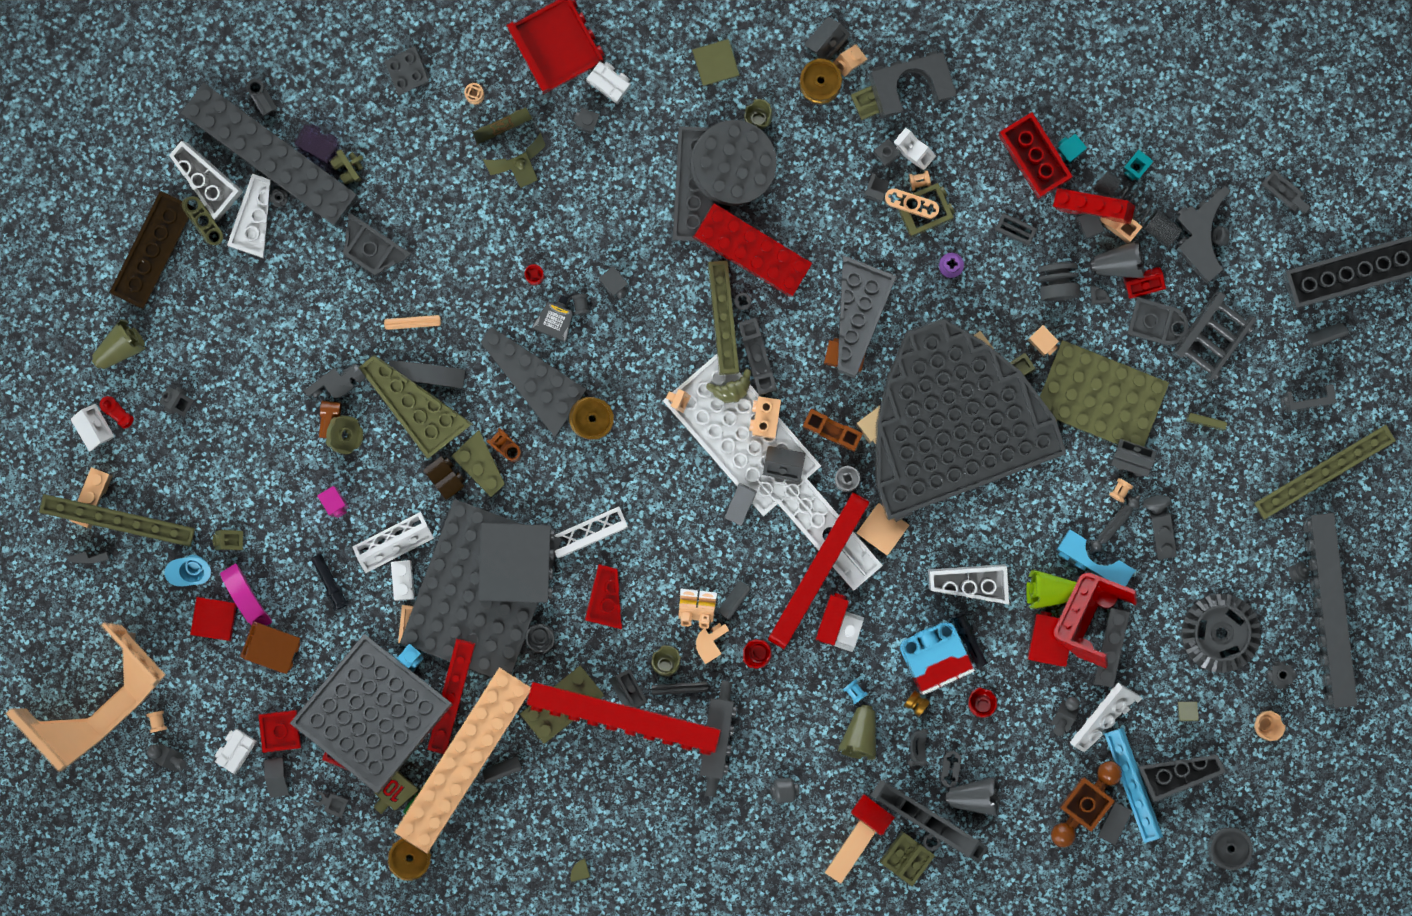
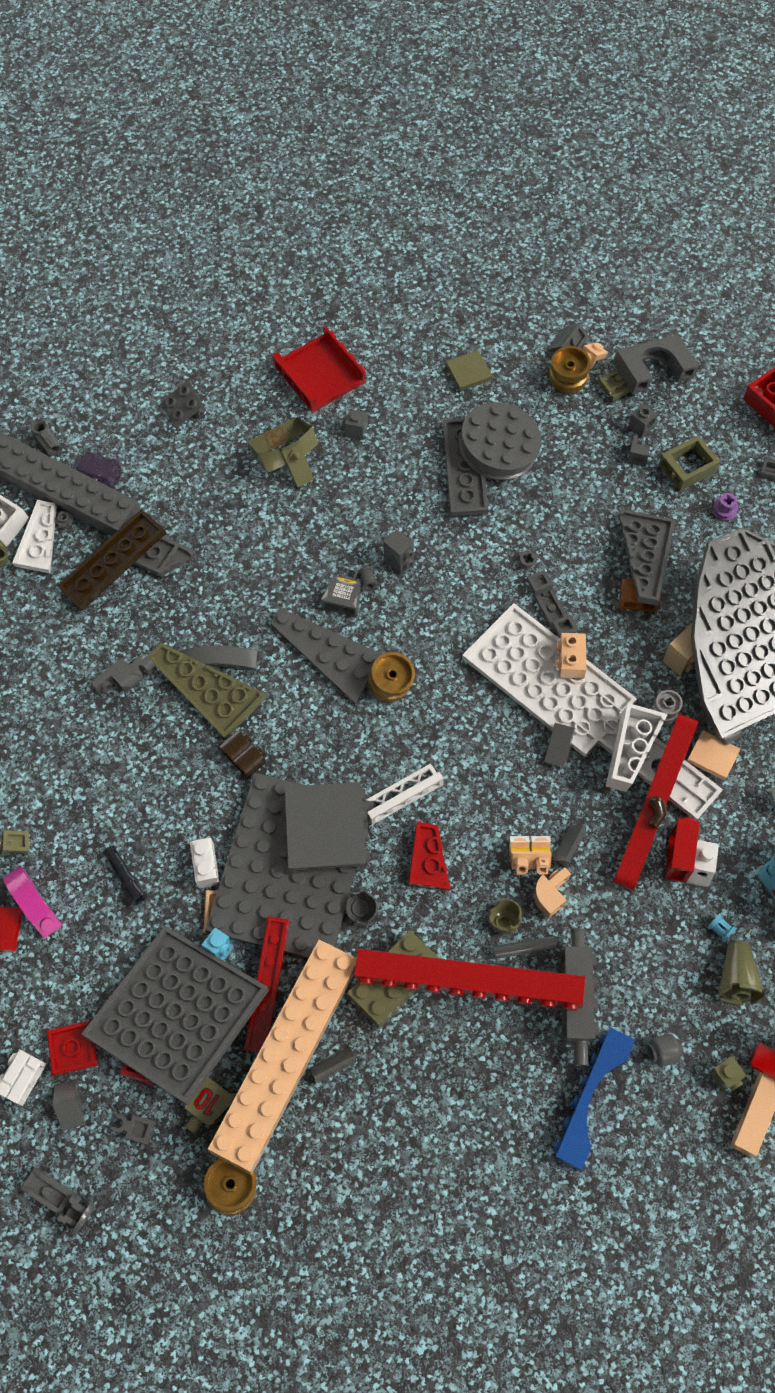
camera: 10 degrees left, 20 degrees down
dark orange brick [240,621,300,674] -> none
dark pink brick [317,486,349,518] -> none
dark orange piece [319,401,341,439] -> none
olive plate [326,415,363,454] -> none
olive hips [330,149,364,186] -> none
white fence [353,512,434,573] -> none
light nougat axle [384,315,441,330] -> none
olive wing [452,430,505,498] -> none
light nougat wheel [464,83,485,105] -> none
dark orange piece [486,427,522,462] -> none
red wheel [524,264,544,285] -> none
olive tile [571,858,590,882] -> none
white brick [586,62,631,104] -> none
dark grey slope [609,669,648,708] -> none
light nougat tile [666,389,691,413] -> none
red brick [693,203,812,297] -> none
olive piece [706,369,751,403] -> none
olive plate [708,261,739,375] -> none
red hair [743,639,772,669] -> none
olive hair [744,99,773,129] -> none
dark grey panel [762,446,805,482] -> none
dark orange arch [802,409,863,452] -> none
light nougat beam [885,189,939,219] -> none
white brick [894,128,936,170] -> none
light nougat bush [909,170,931,191] -> none
none -> dark grey piece [21,1166,94,1235]
none -> dark brown plate [58,509,166,611]
none -> blue arch [552,1027,635,1171]
none -> white wedge [606,703,668,792]
none -> dark brown arm [648,796,667,829]
none -> olive brick [709,1056,747,1092]

